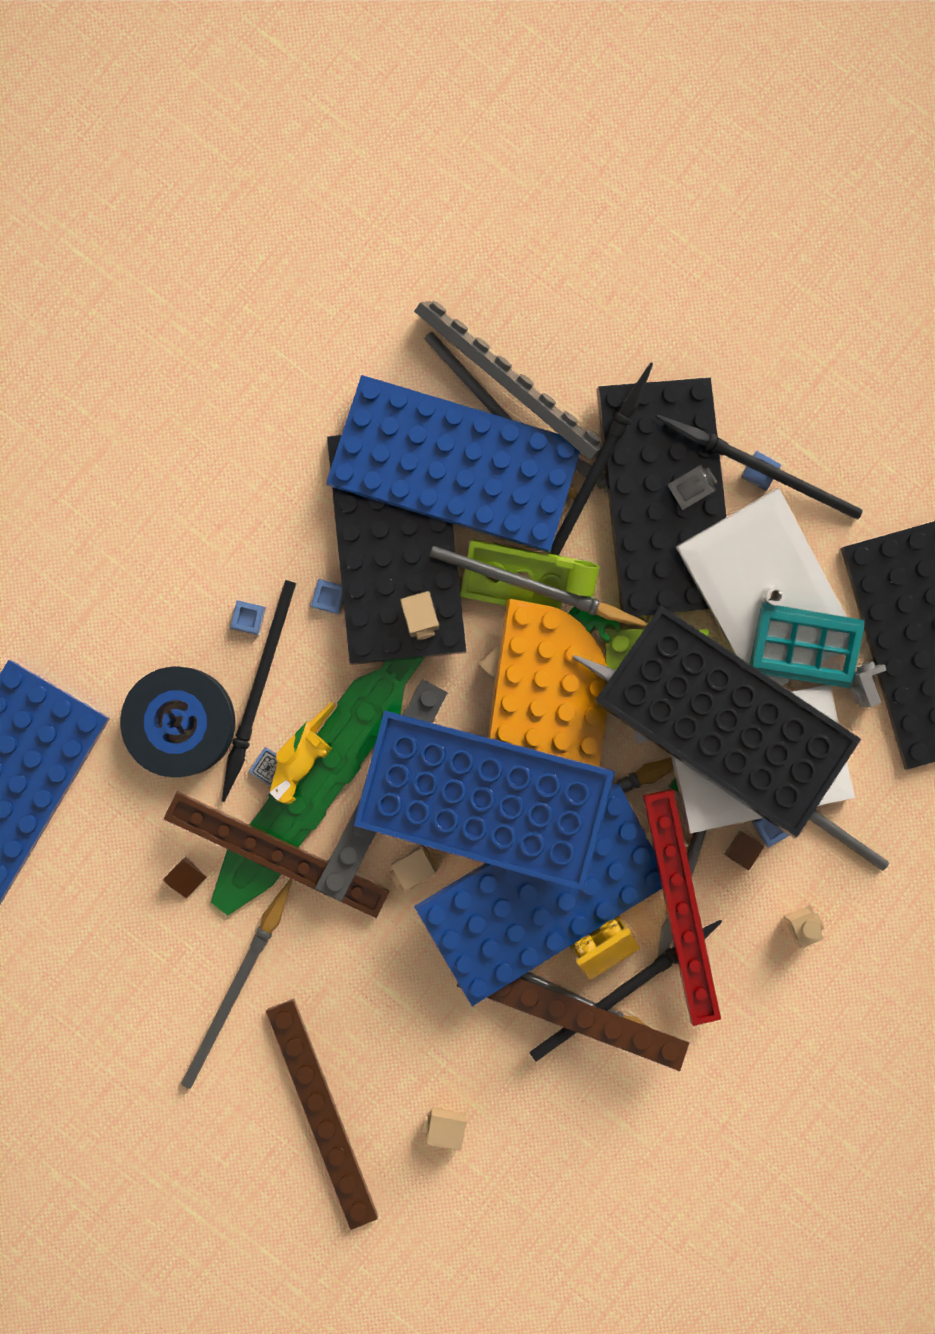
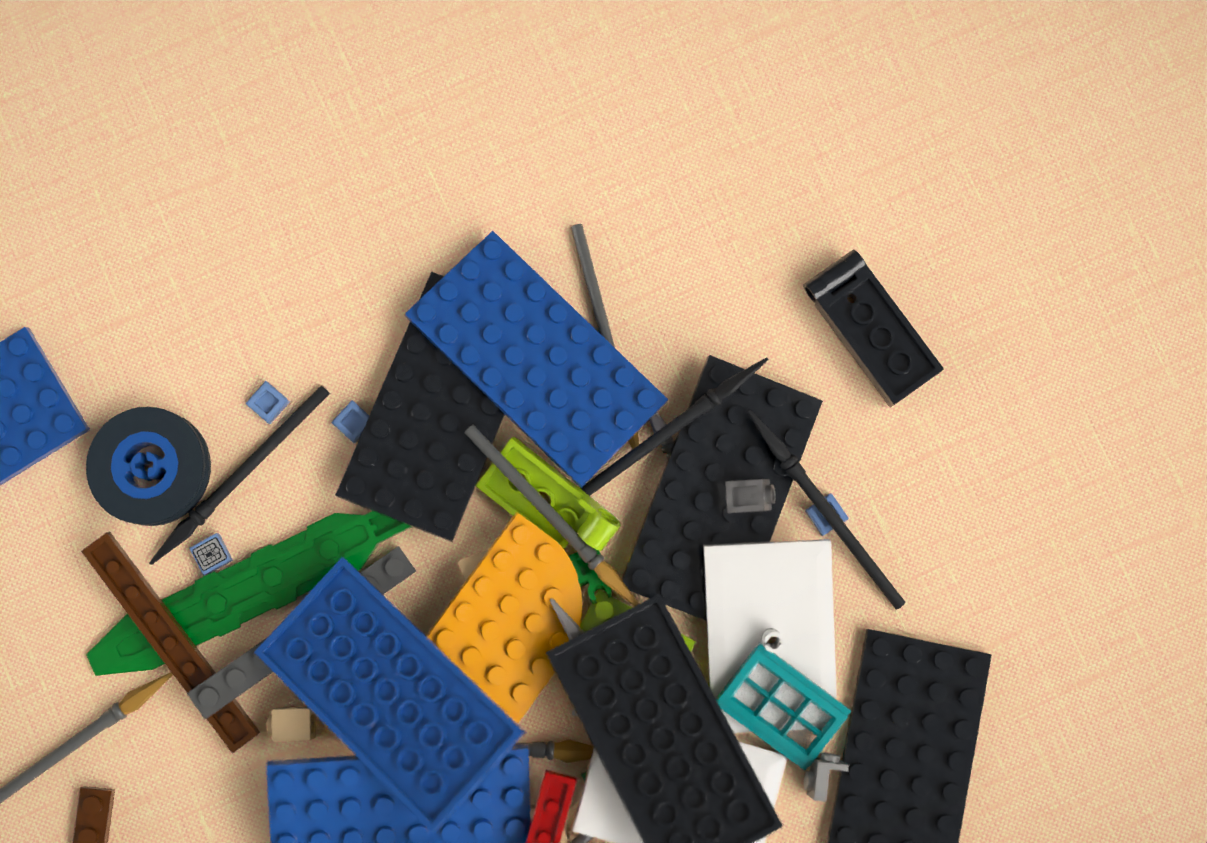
camera: 30 degrees right, 5 degrees down
reddish brown slope [163,857,207,898] -> none
yellow animal [269,702,336,804] -> none
tan brick [400,591,439,640] -> none
dark grey plate [414,300,602,460] -> none
none -> black hinge [803,249,944,408]

